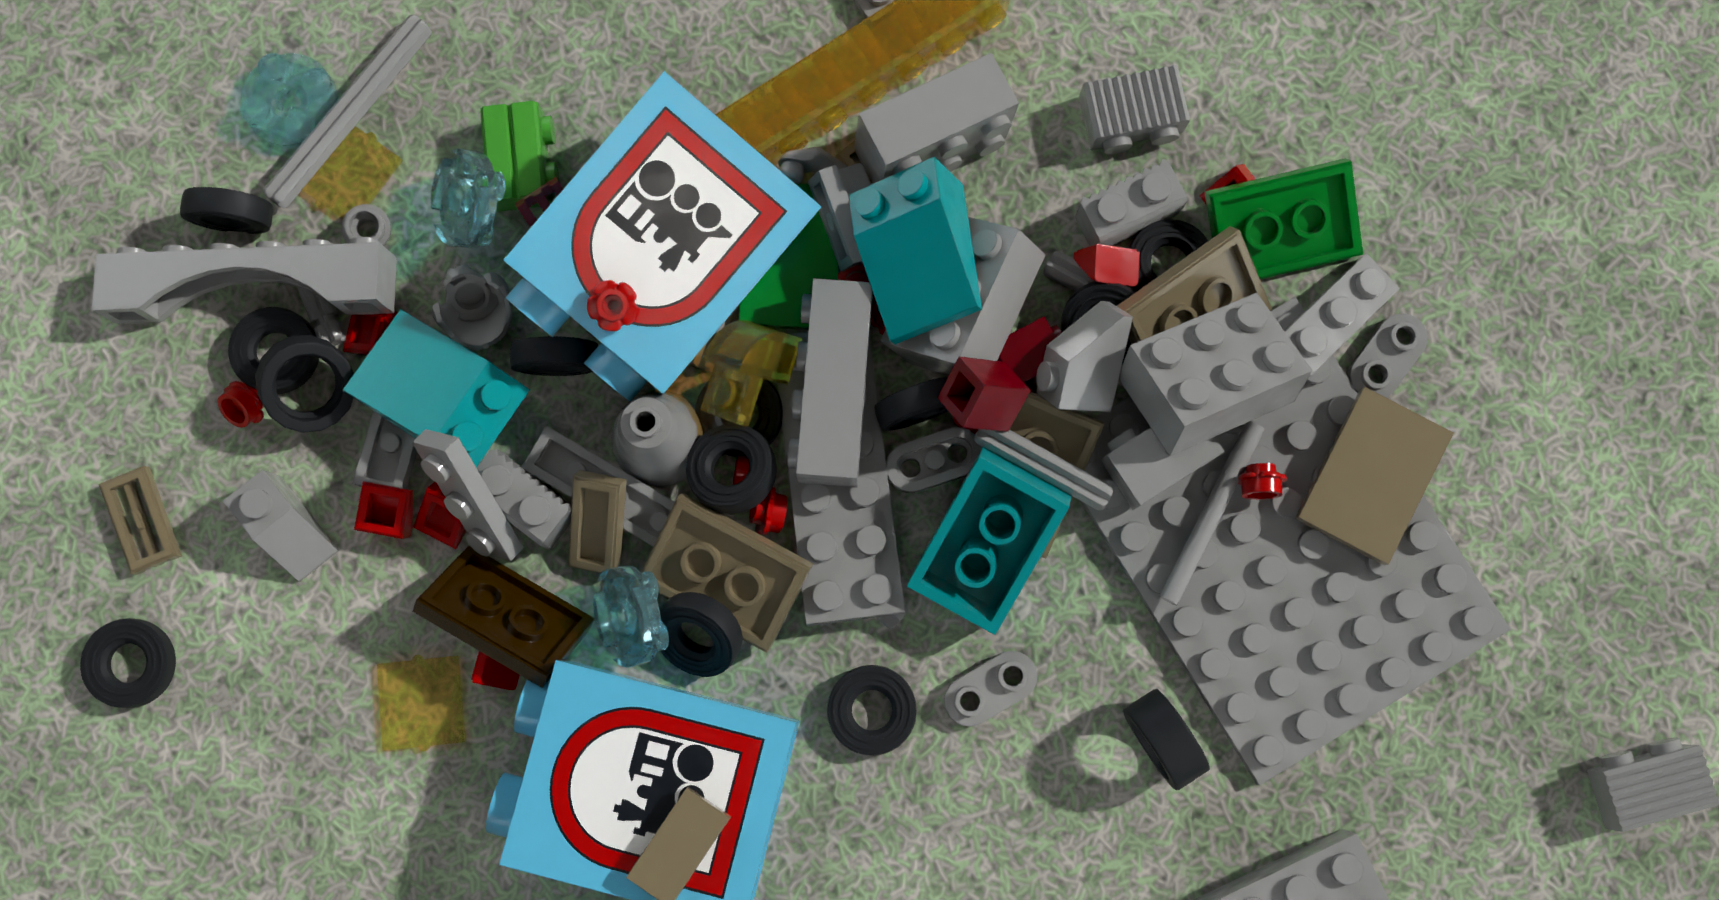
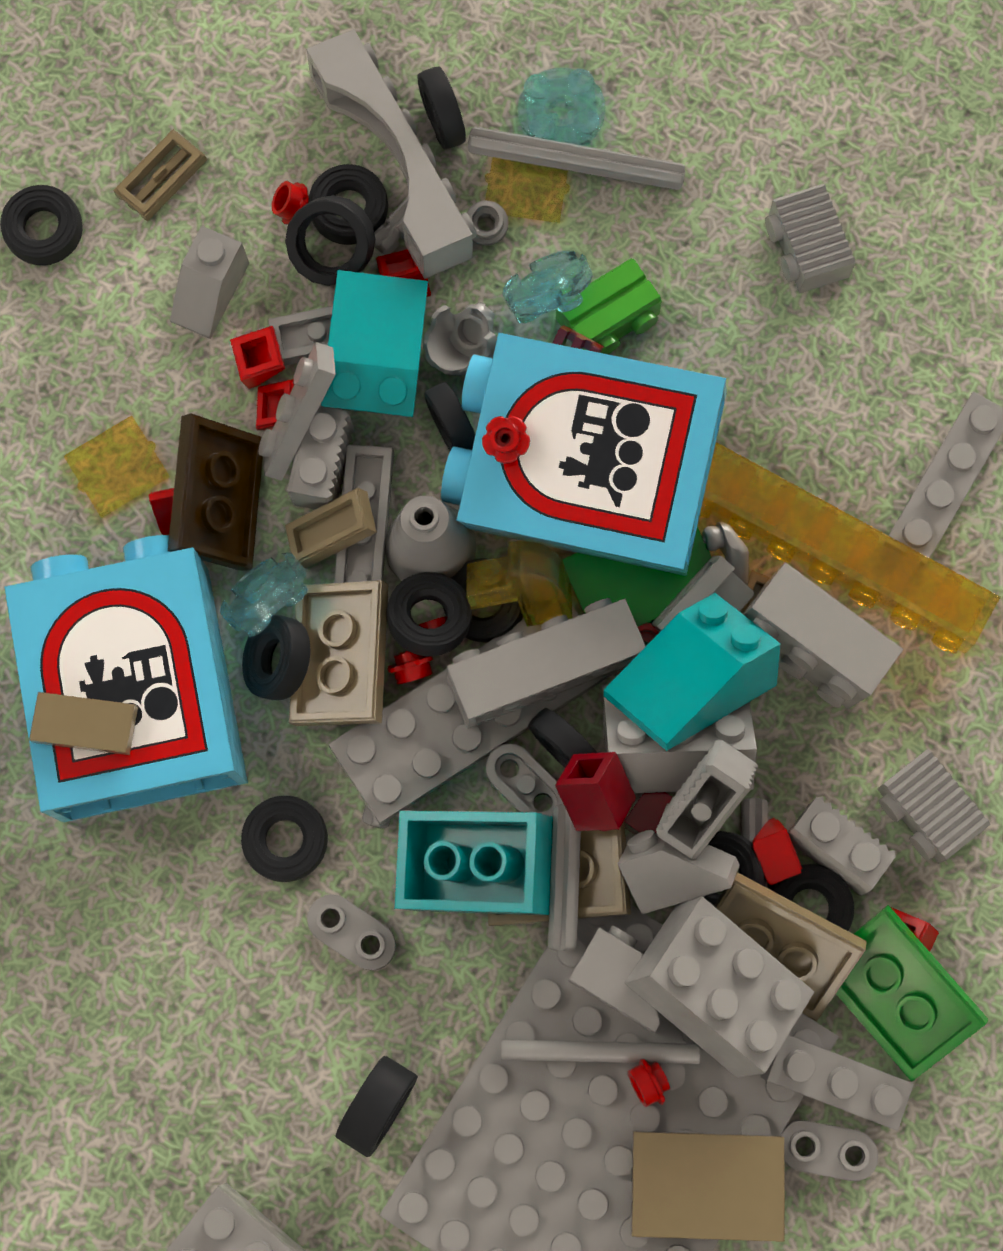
camera: 65 degrees right, 5 degrees down
none -> light grey brick [656,740,758,859]

